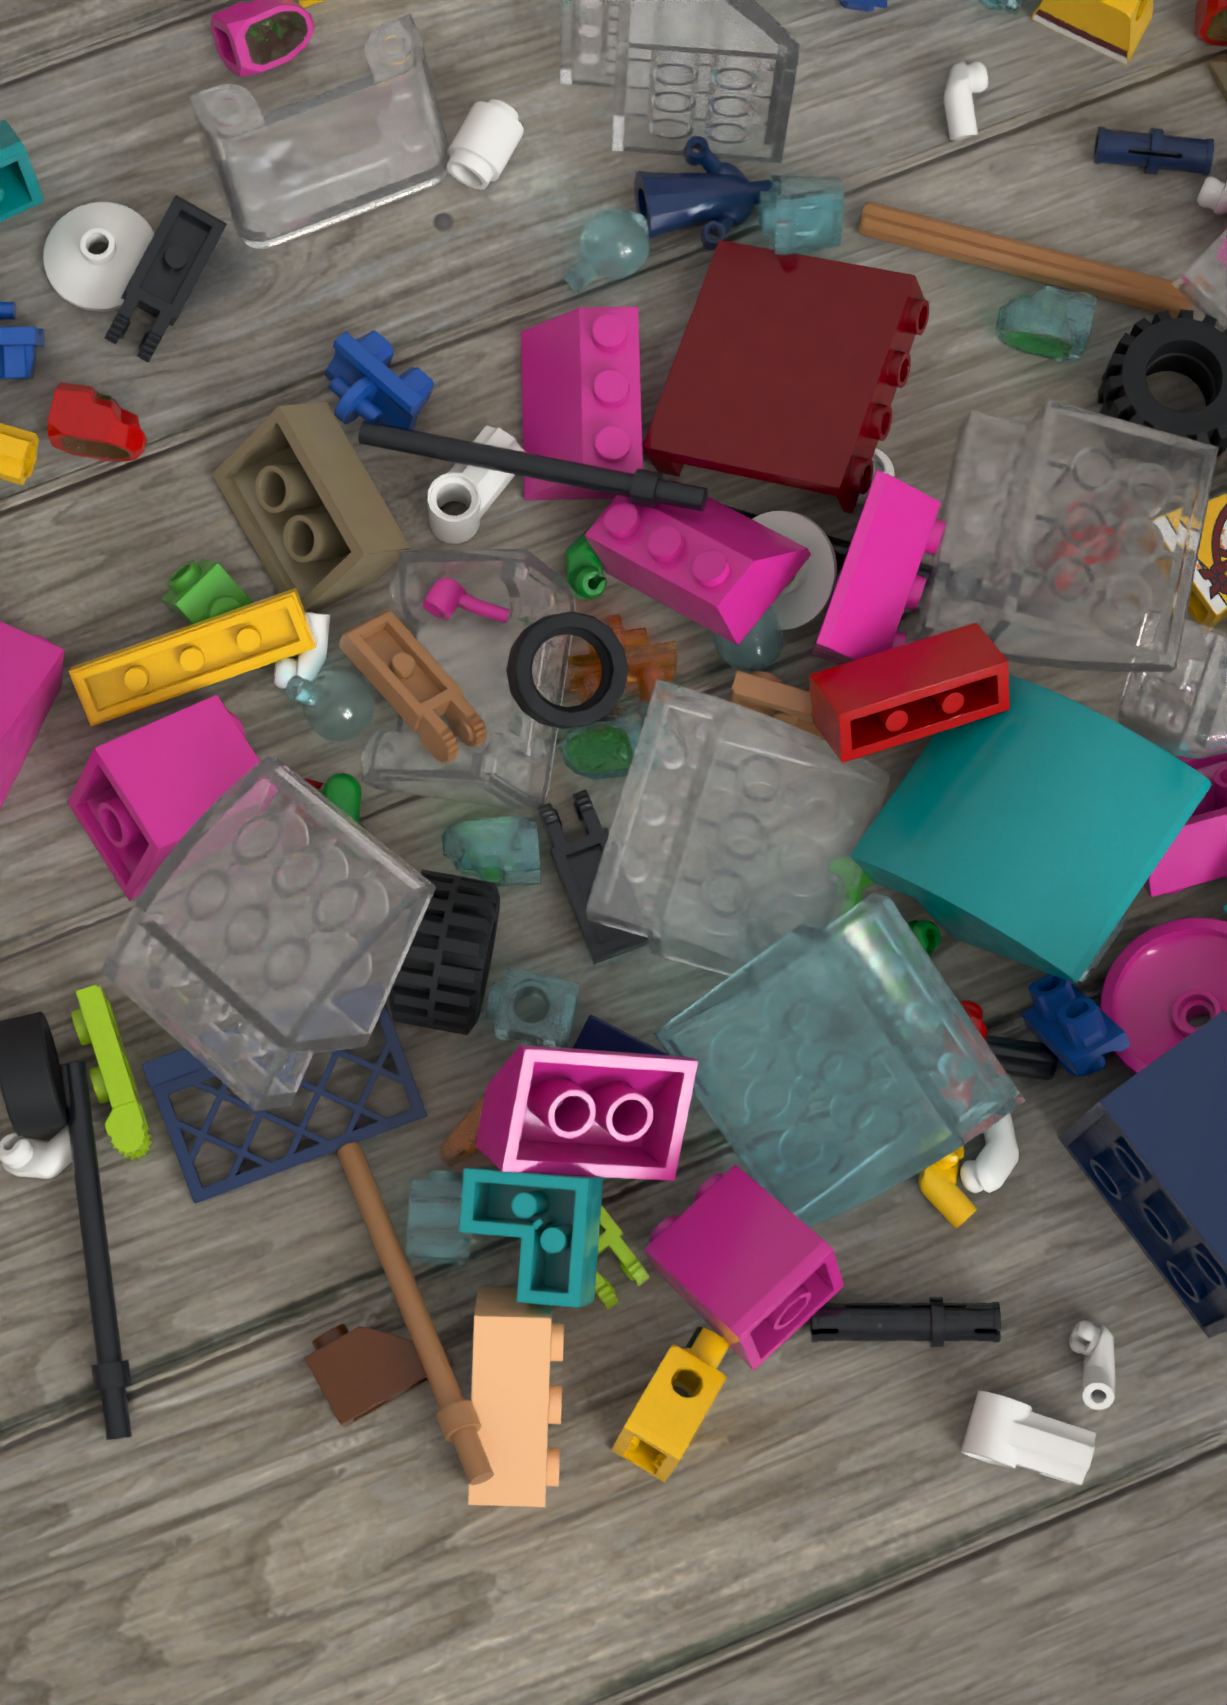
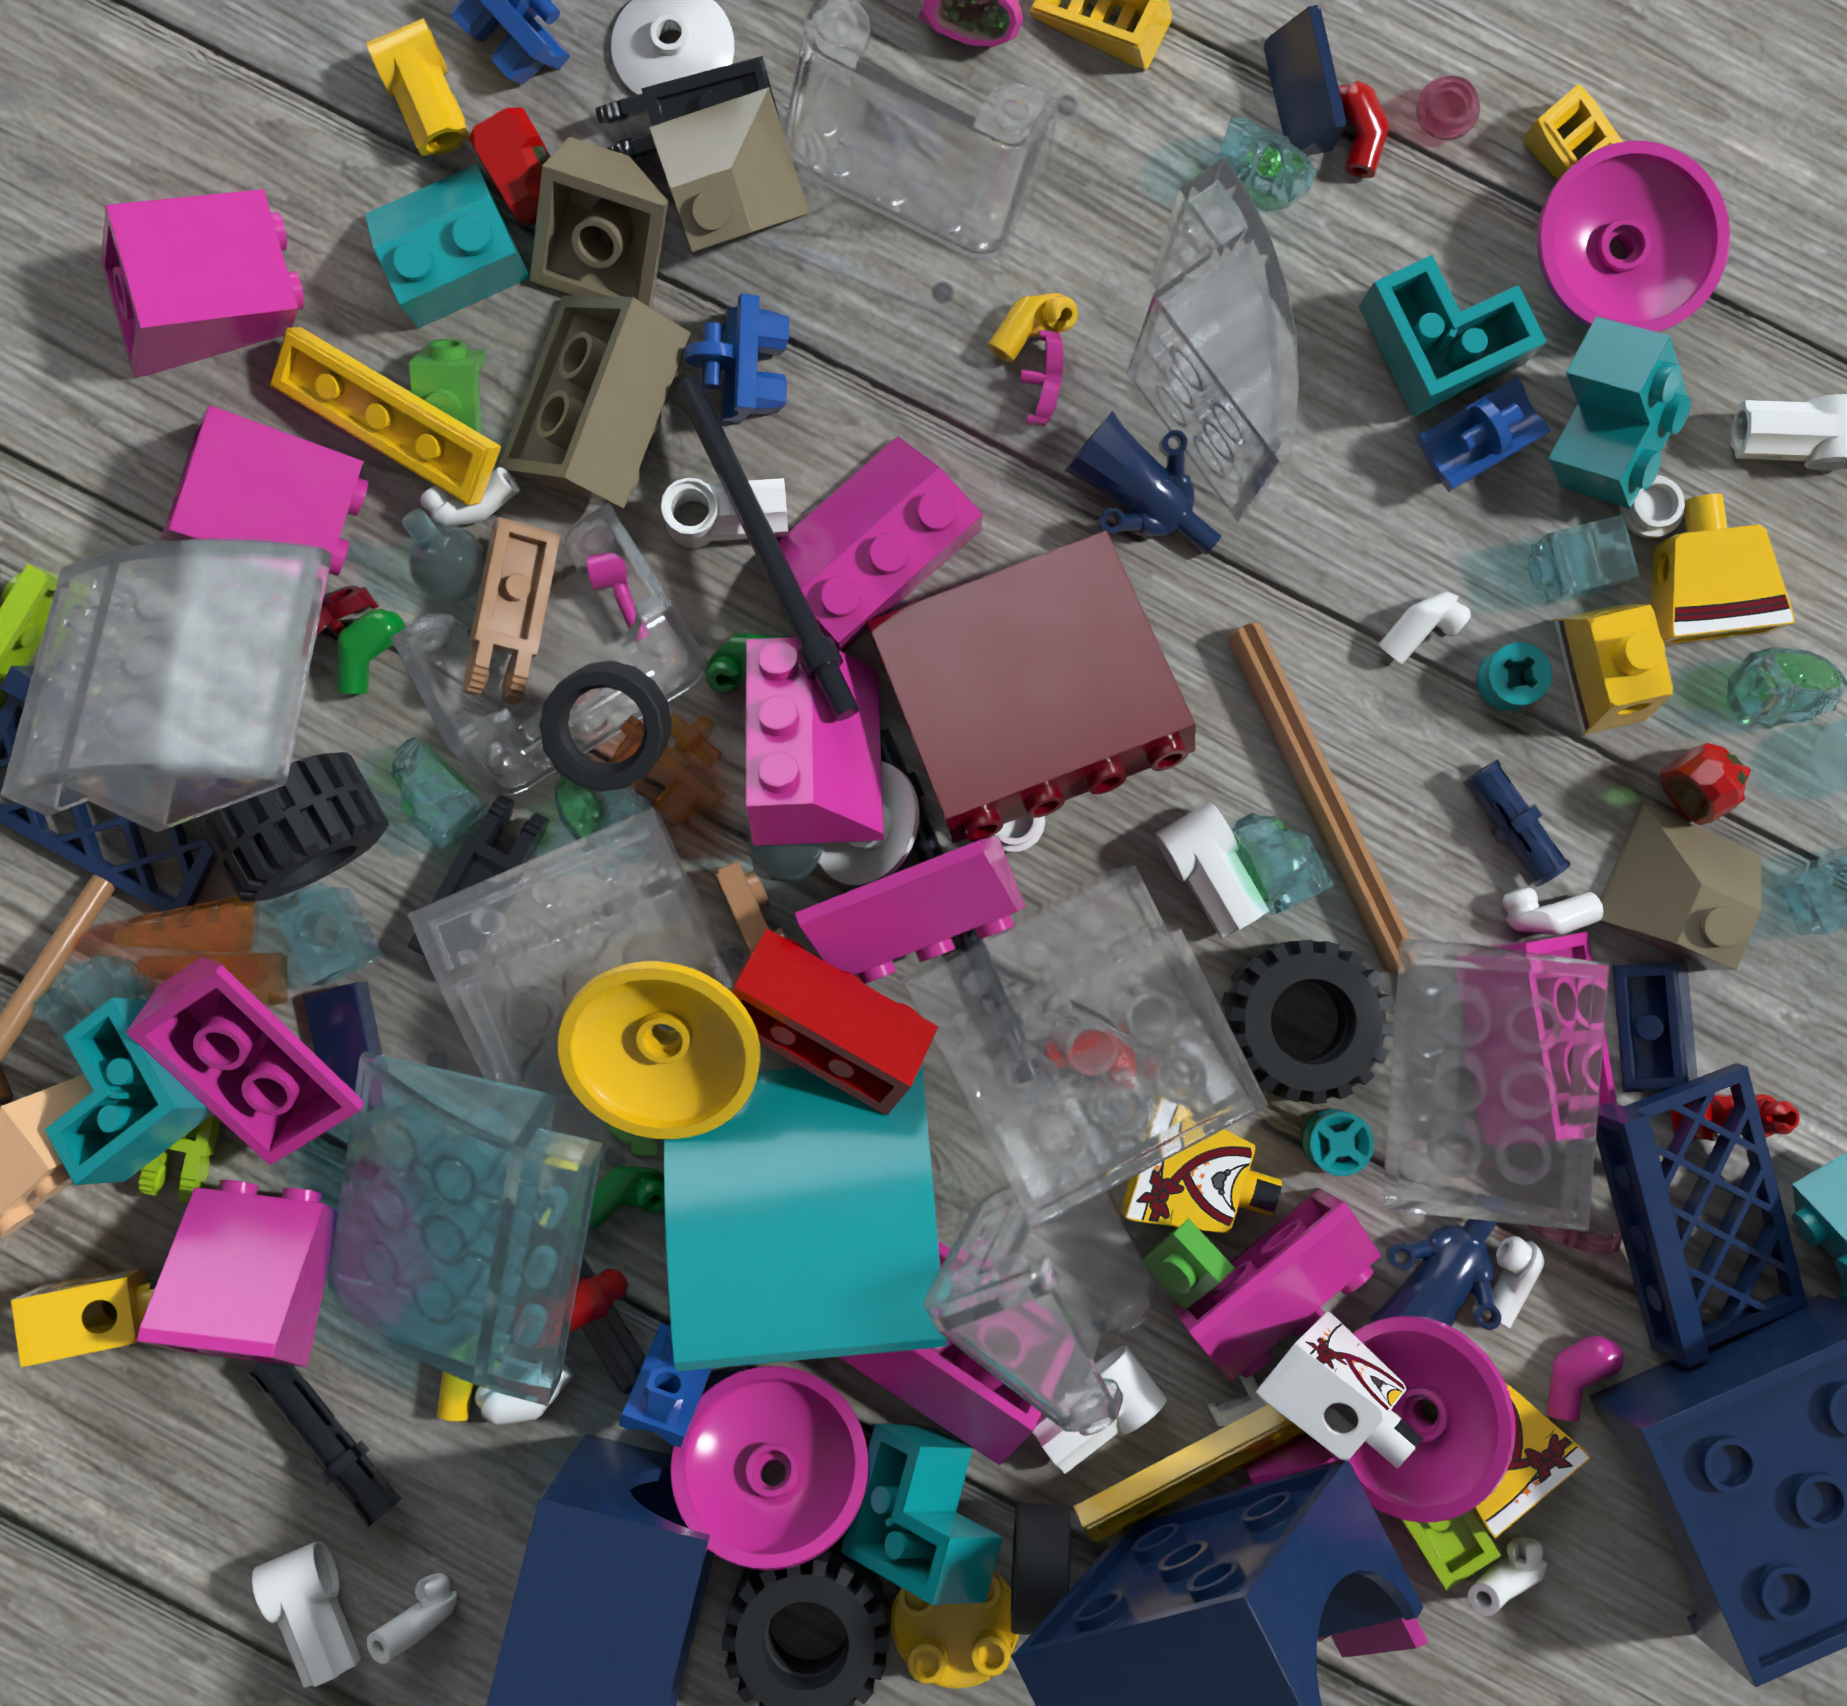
camera: 55 degrees right, 10 degrees up
white brick [446,99,524,190] -> none
clear light blue piece [563,209,650,293] -> none
clear light blue slope [758,175,844,255] -> none
none -> clear orange slope [114,896,260,953]
none -> teal slope [365,163,530,329]
none -> dark tan slope [530,137,669,308]
none -> yellow dish [557,961,761,1139]
none -> dark tan slope [649,87,809,253]
none -> yellow arm [987,293,1079,363]
none -> dark pink piece [1020,330,1064,427]
none -> white piece [1154,802,1270,938]
none -> teal wheel [1475,642,1552,711]

